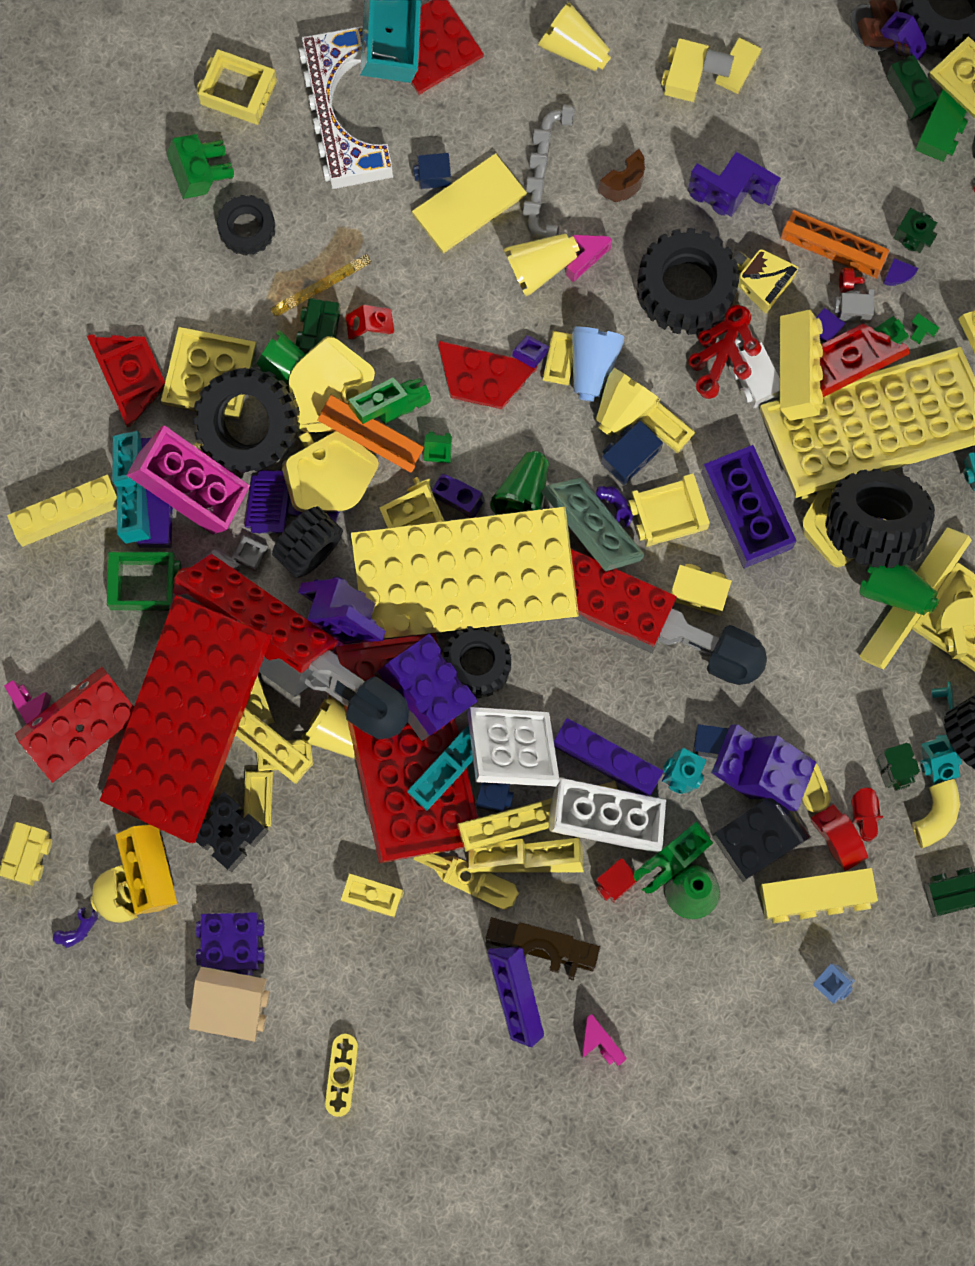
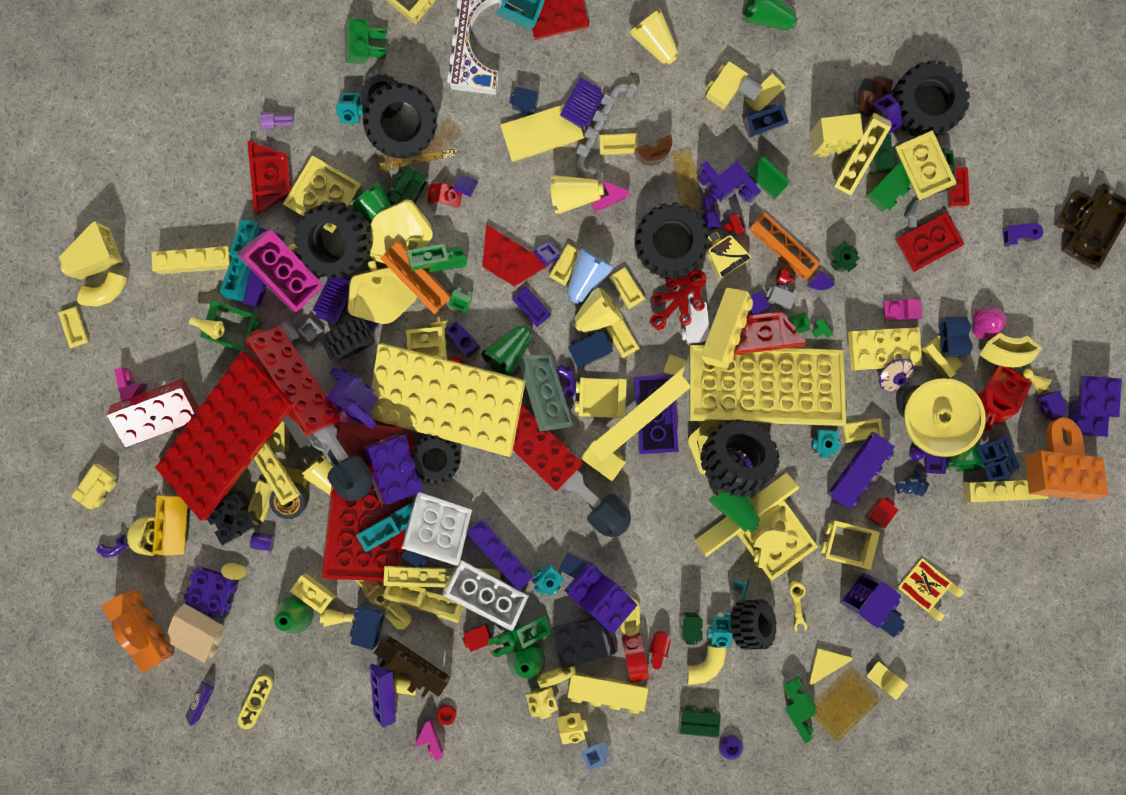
camera: 20 degrees right, 10 degrees up
none -> orange brick [101,589,174,673]
none -> dark purple slope [185,682,214,726]
none -> light yellow cone [189,317,225,340]
none -> light yellow sticker [221,562,247,580]
none -> dark purple piece [250,533,274,551]
none -> medium lavender piece [260,112,293,130]
none -> wheel [269,481,309,519]
none -> green cone [274,596,313,634]
none -> light yellow cone [320,608,356,627]
none -> teal brick [336,93,364,125]
none -> dark blue brick [349,602,386,650]
none -> black tyre [362,83,438,158]
none -> light yellow brick [393,673,418,696]
none -> red tile [437,705,456,725]
none -> dark purple tile [453,174,478,197]
none -> dark purple tile [512,287,551,327]
none -> light yellow brick [525,687,558,719]
none -> light yellow tile [537,666,576,688]
none -> light yellow brick [557,713,588,744]
none -> dark purple window [559,77,604,128]
none -> light yellow tile [589,372,691,462]
none -> light yellow tile [599,133,638,155]
none -> light yellow tile [609,267,645,309]
none -> light yellow tile [663,354,688,376]
none -> clear yellow tile [672,152,703,210]
none -> dark purple piece [702,197,721,230]
none -> red tile [724,213,747,235]
none -> dark blue brick [743,104,789,138]
none -> green panel [747,156,791,200]
none -> light yellow brick [810,114,863,157]
none -> light yellow brick [834,113,891,195]

